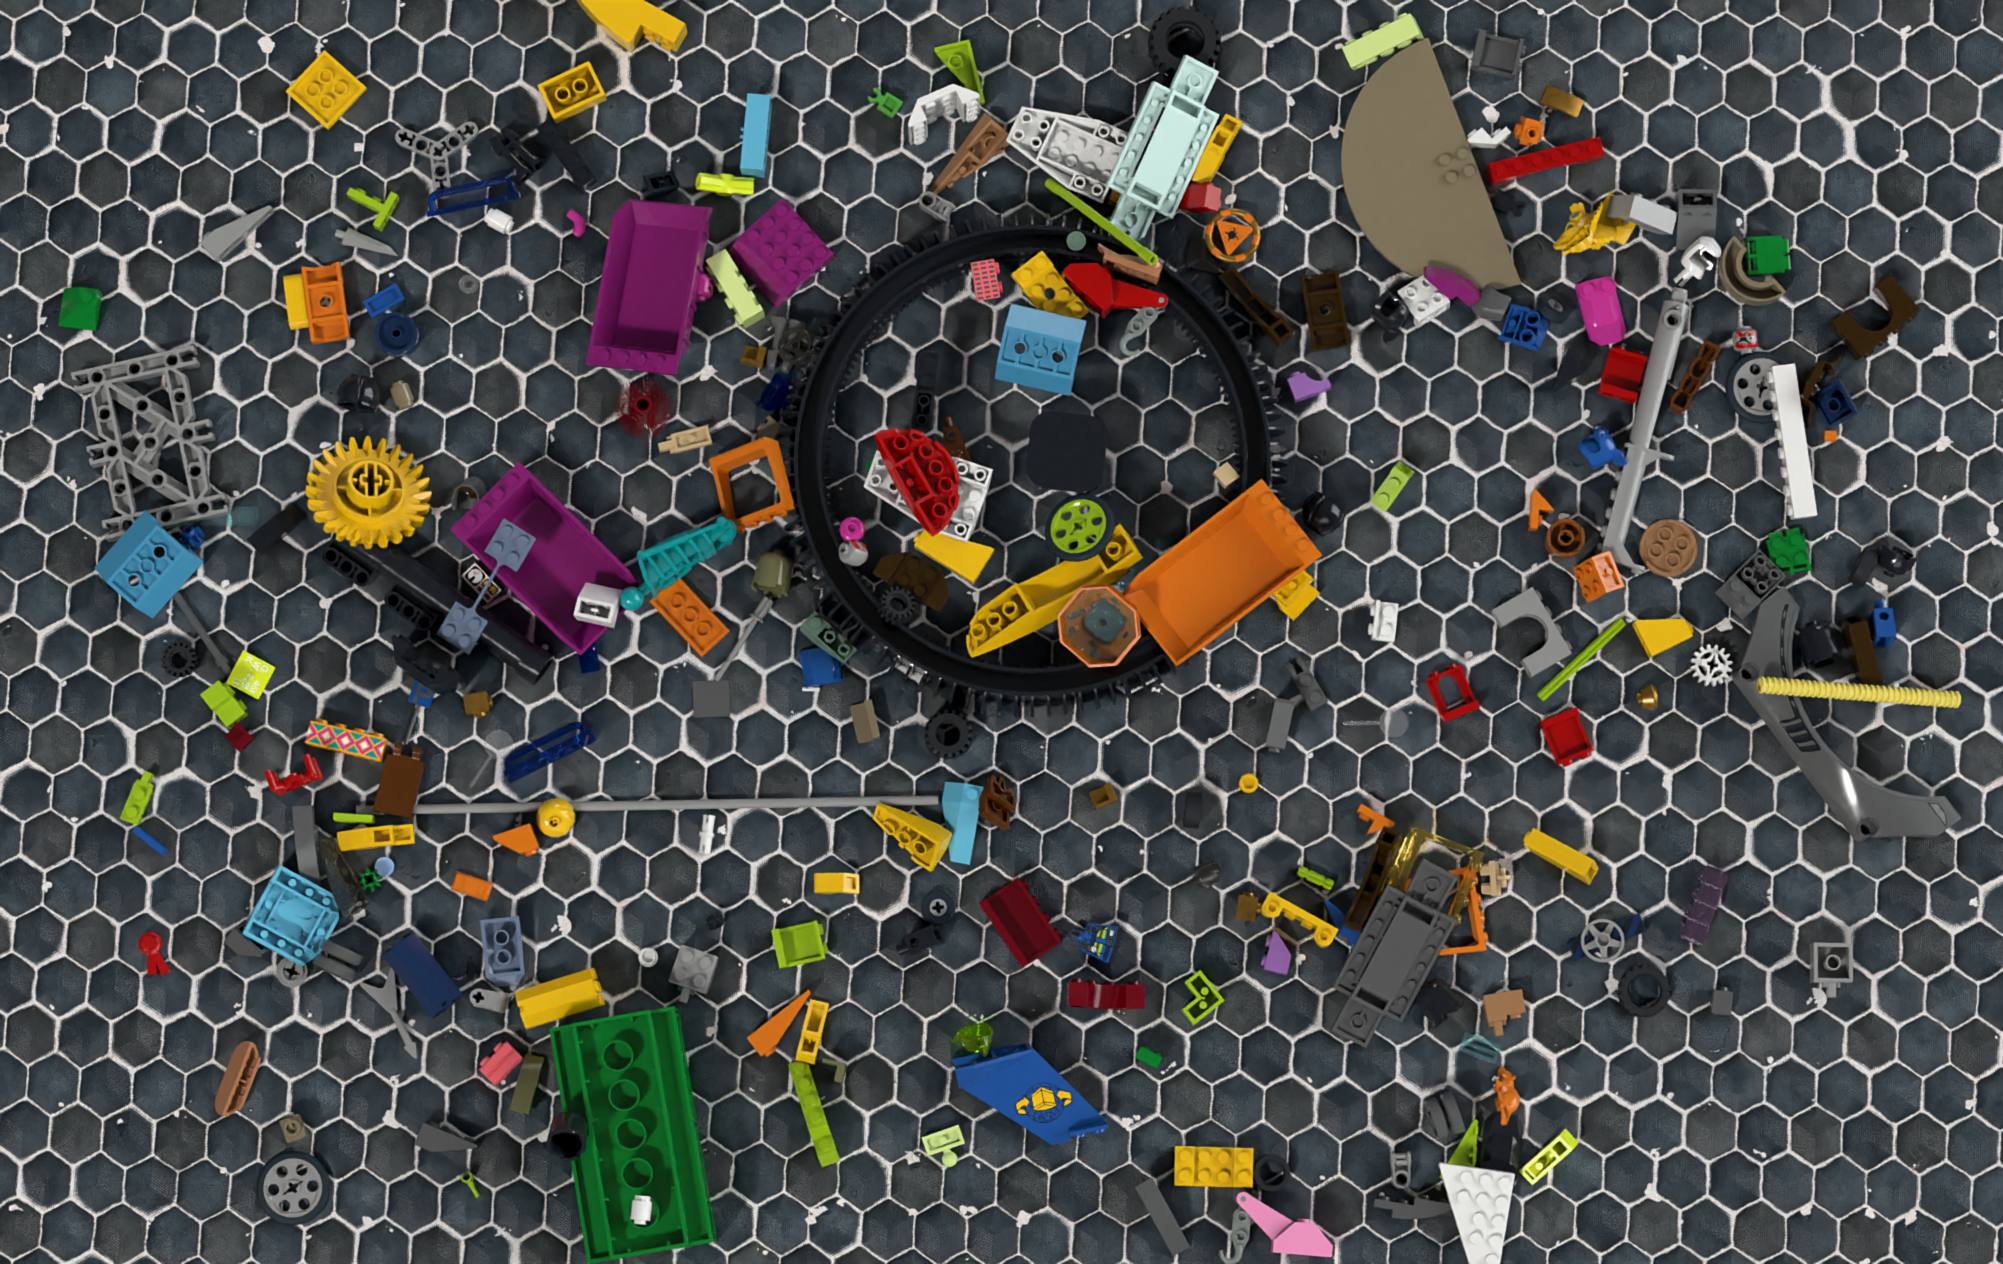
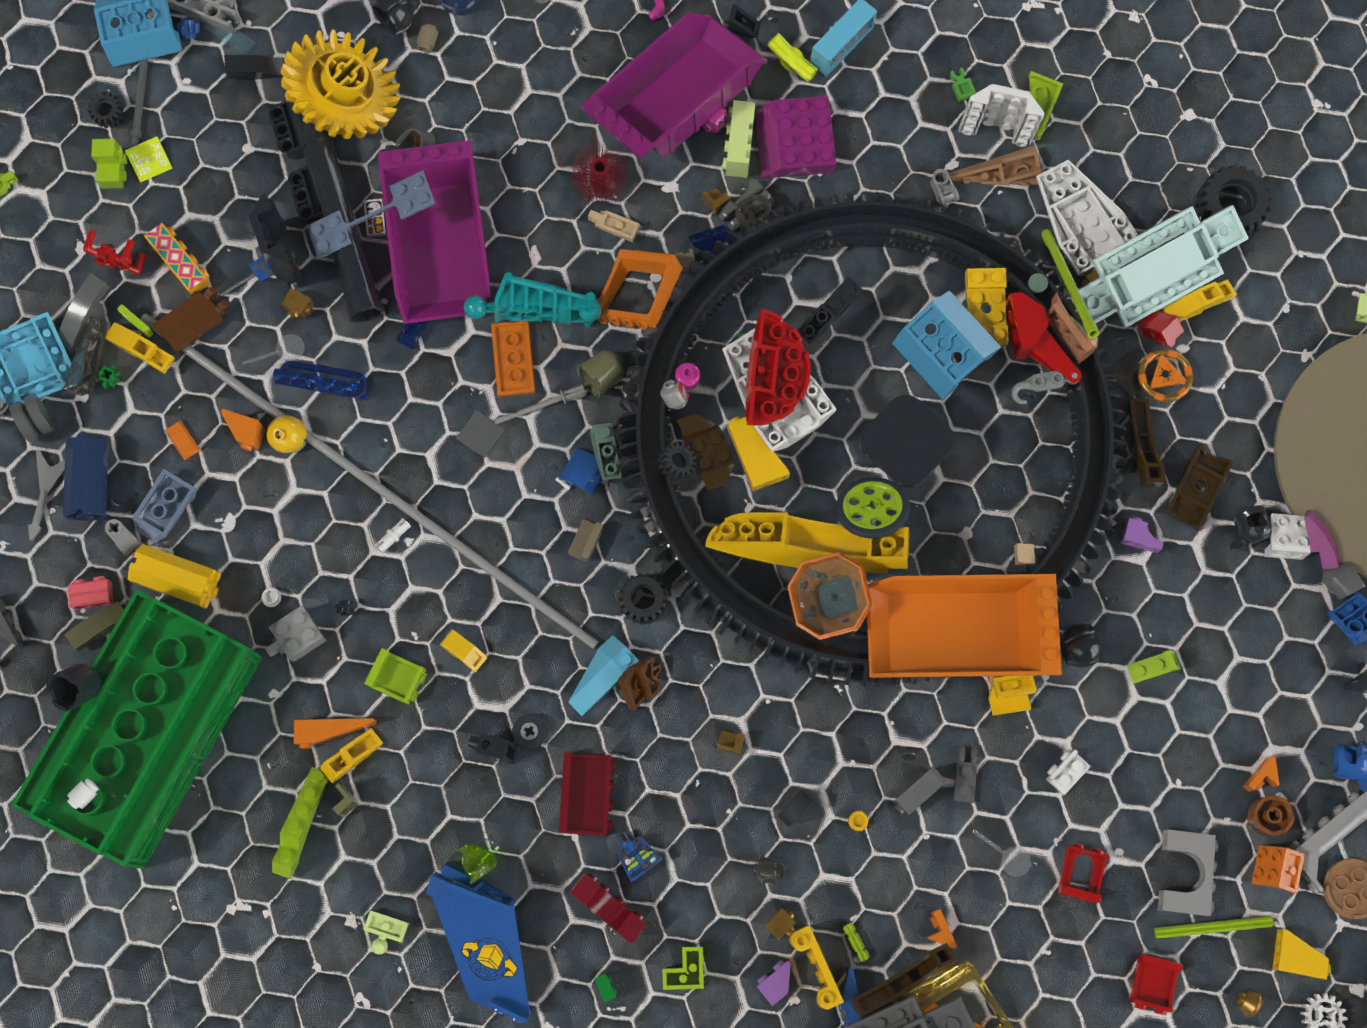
camera: 35 degrees right, 5 degrees down
dark red panel [225,722,255,753] -> none
light blue piece [375,857,394,877] -> none
white slope [573,582,623,628] -> none
yellow wedge [873,803,953,872] -> none
reddish brown piece [943,417,971,462] -> none
coral brick [970,259,1003,301] -> none

